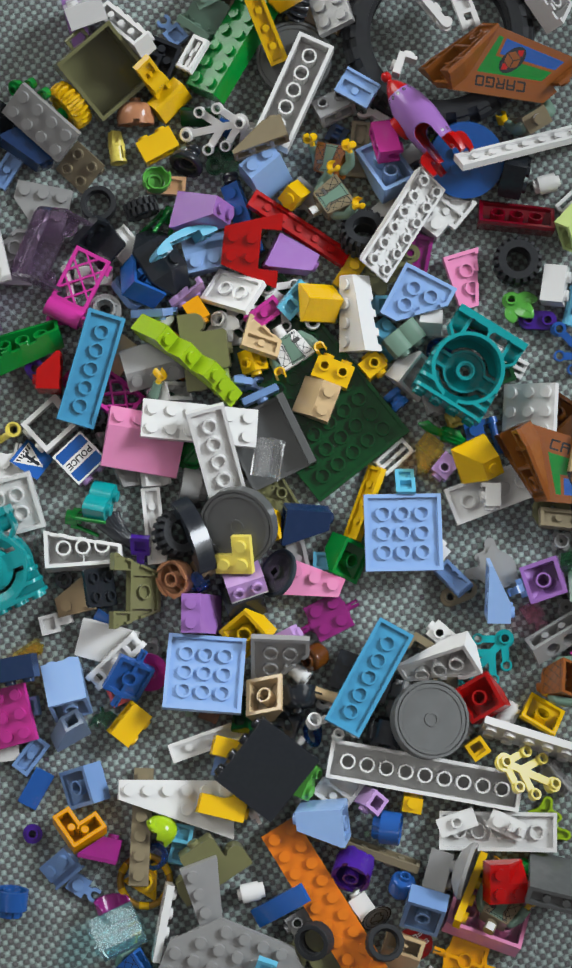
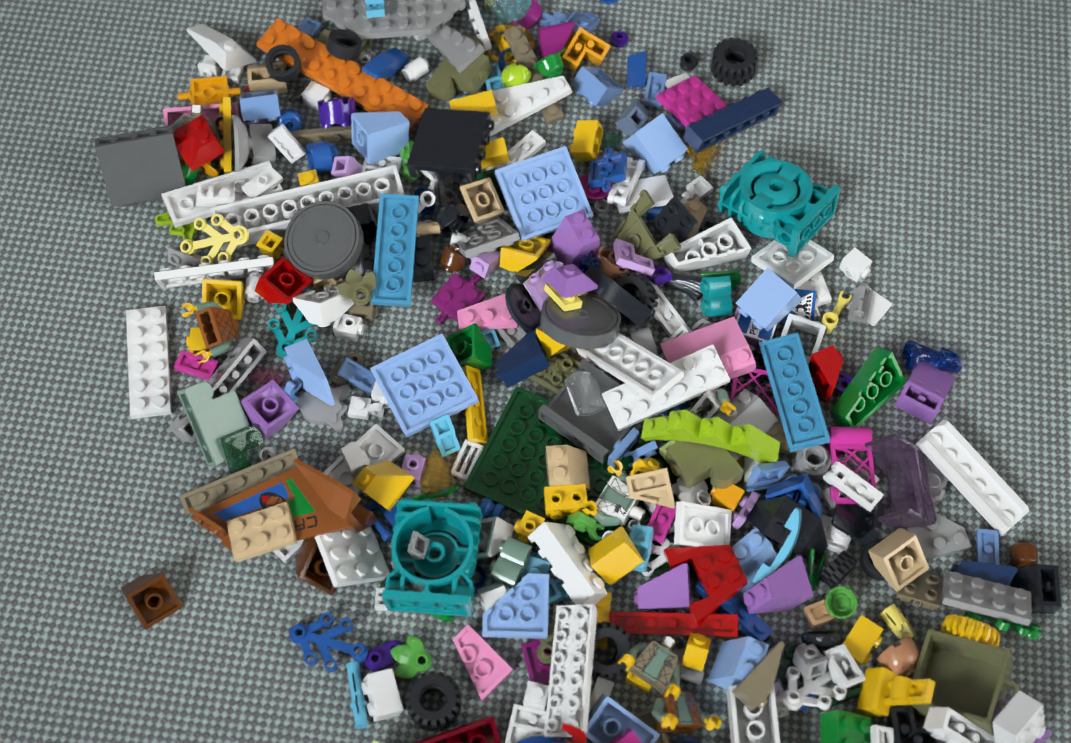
camera: 155 degrees right, 20 degrees down
none -> white plate [267,124,306,164]
none -> olive plate [337,269,376,306]
none -> white plate [348,396,385,420]
none -> light grey slope [407,531,430,560]
none -> green piece [533,48,566,78]
none -> medium lavender slope [543,264,598,299]
none -> bright green plate [566,512,604,541]
none -> lavender plate [613,238,655,276]
none -> light blue slope [736,267,802,332]
none -> light grey brick [792,643,829,680]
none -> white plate [823,461,884,512]
none -> white slope [824,644,866,688]
none -> tan slope [868,528,929,592]

